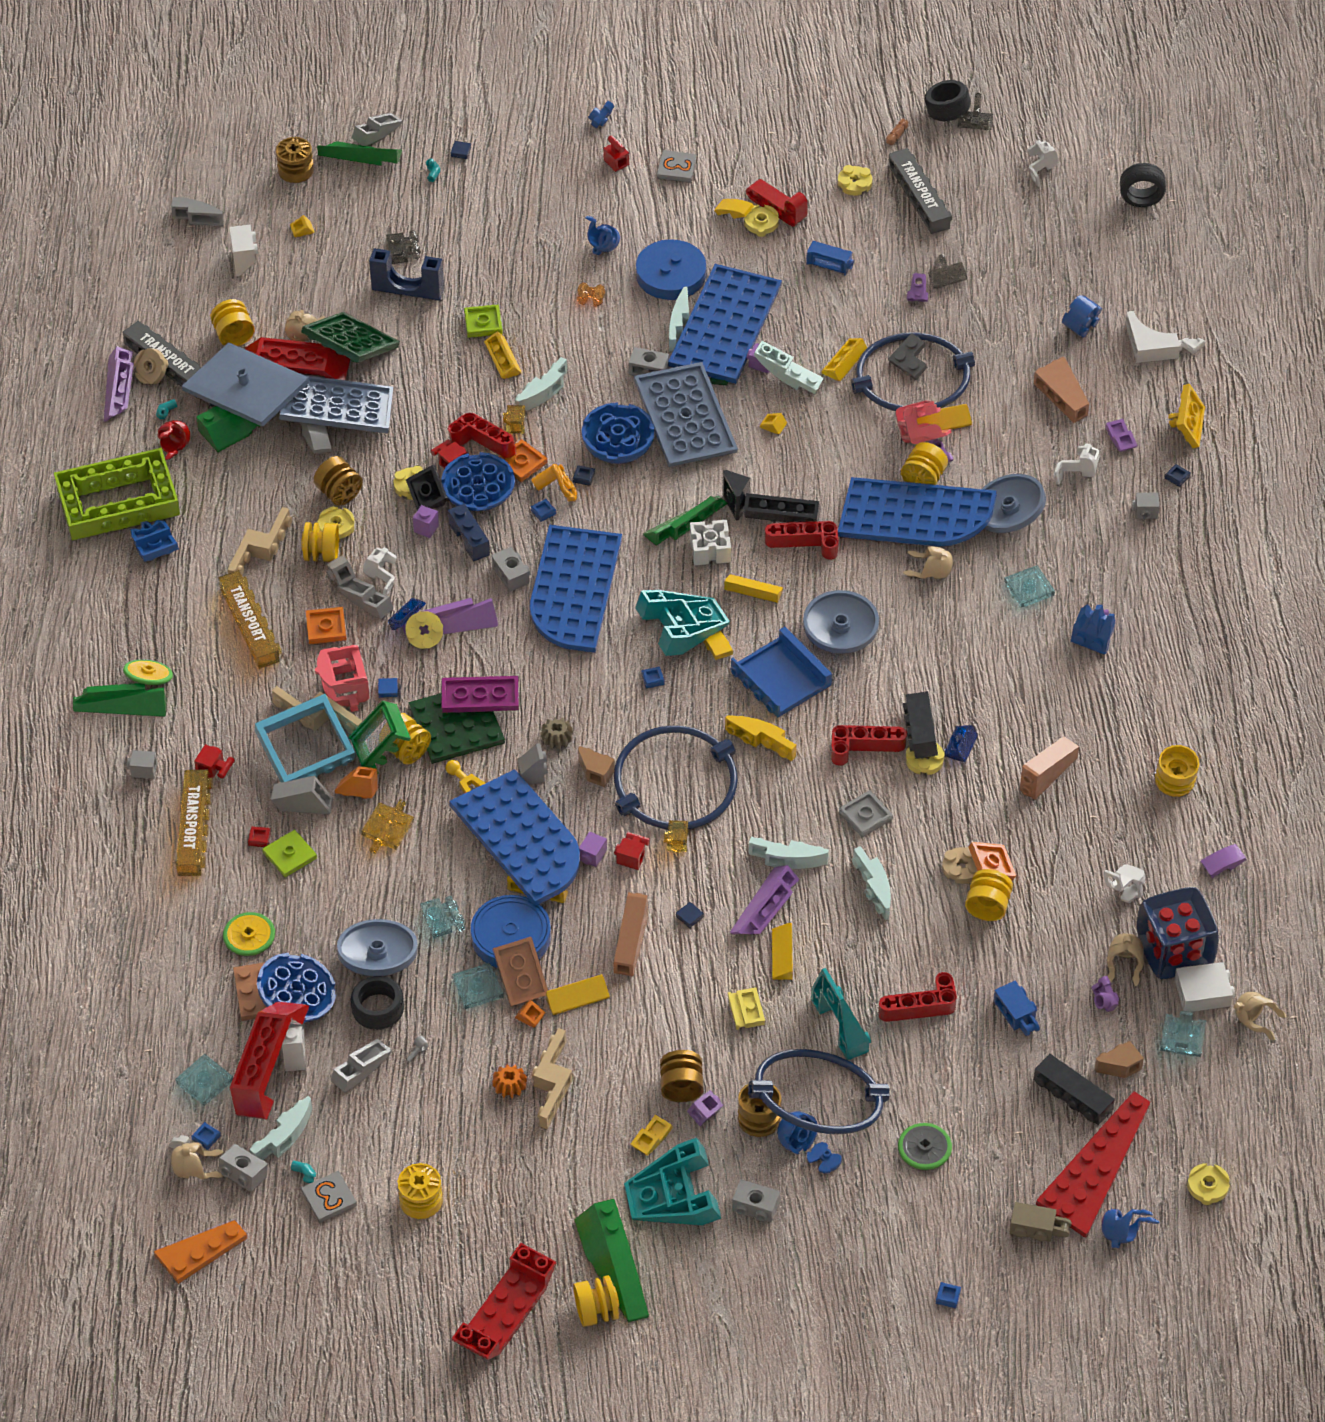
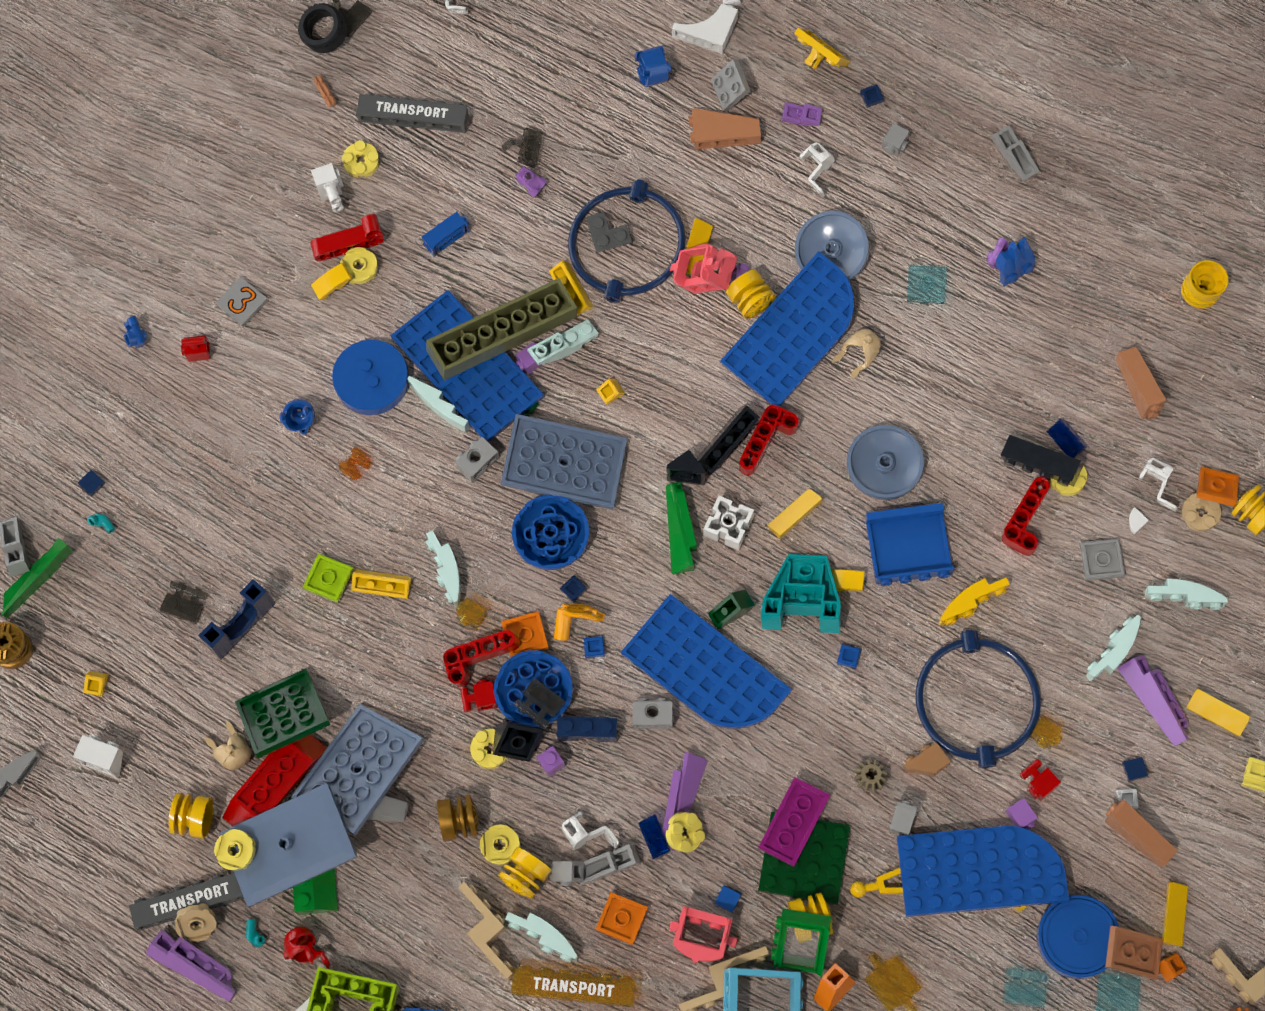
camera: 55 degrees left, 20 degrees up
none -> light yellow plate [214,829,255,871]
none -> white brick [311,163,344,212]
none -> olive brick [426,278,577,381]
none -> light aqua slope [505,912,578,963]
none -> clear smoke plate [514,678,566,729]
none -> dark green slope [708,589,755,630]
none -> light grey plate [711,59,751,111]
none -> light grey slope [990,125,1039,181]
none -> white tile [1115,789,1139,810]
none -> white tile [1129,507,1149,535]
none -> white piece [1139,458,1178,512]

